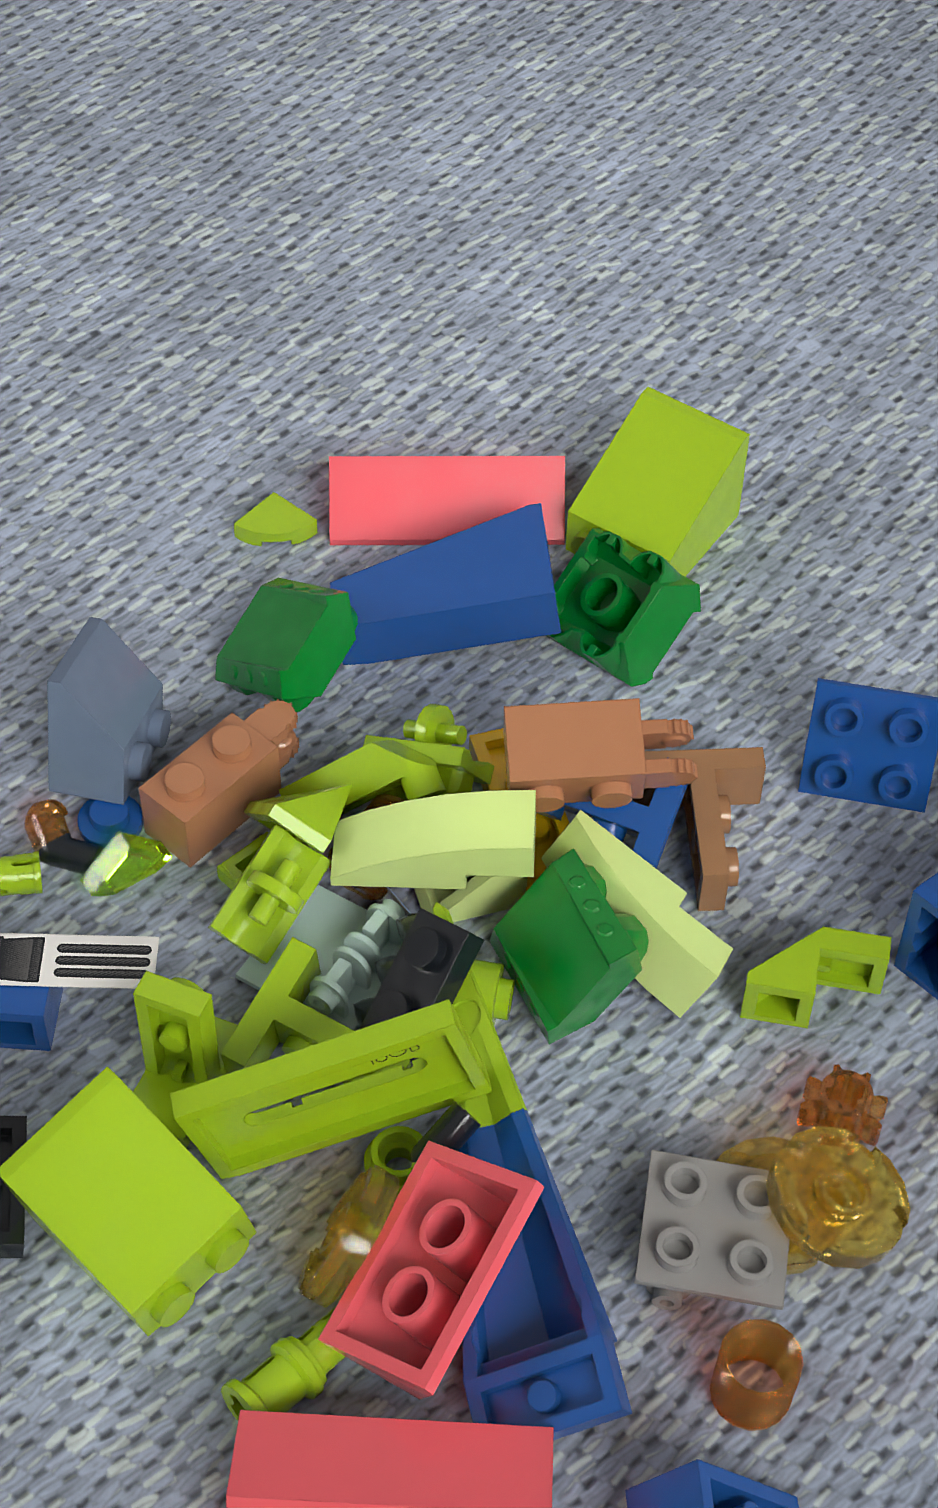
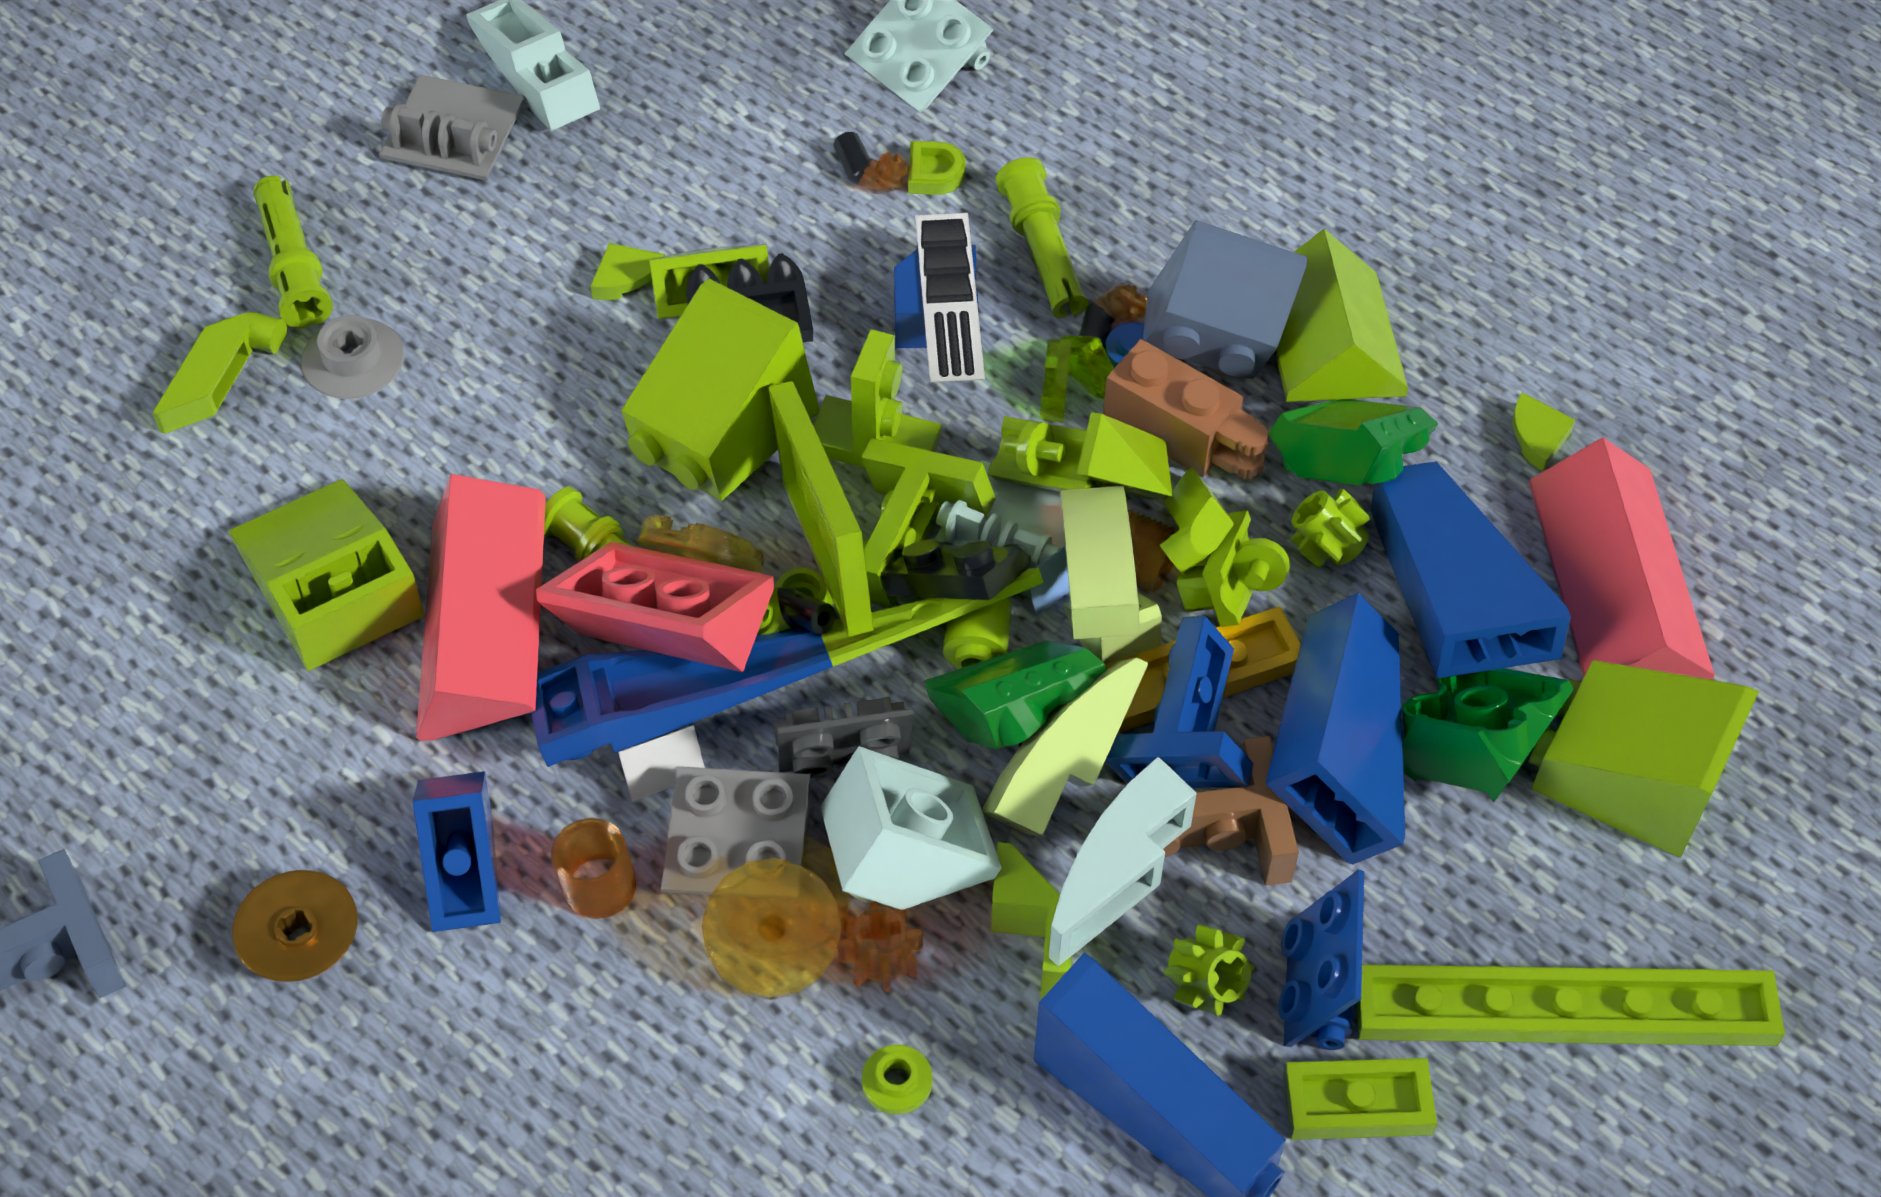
camera: 85 degrees right, 5 degrees up
nougat hinge [503,698,698,812] -> none
none -> white sticker [618,725,705,802]
none -> dark grey hinge [773,697,914,778]
none -> light aqua slope [820,746,1002,910]
none -> clear neon green tile [1040,339,1072,423]
none -> light aqua slope [1049,757,1197,966]
none -> lime gear [1164,924,1254,1016]
none -> blue slope [1265,592,1405,865]
none -> lime slope [1275,228,1408,402]
none -> lime gear [1291,488,1370,568]
none -> lime plate [1355,964,1785,1046]

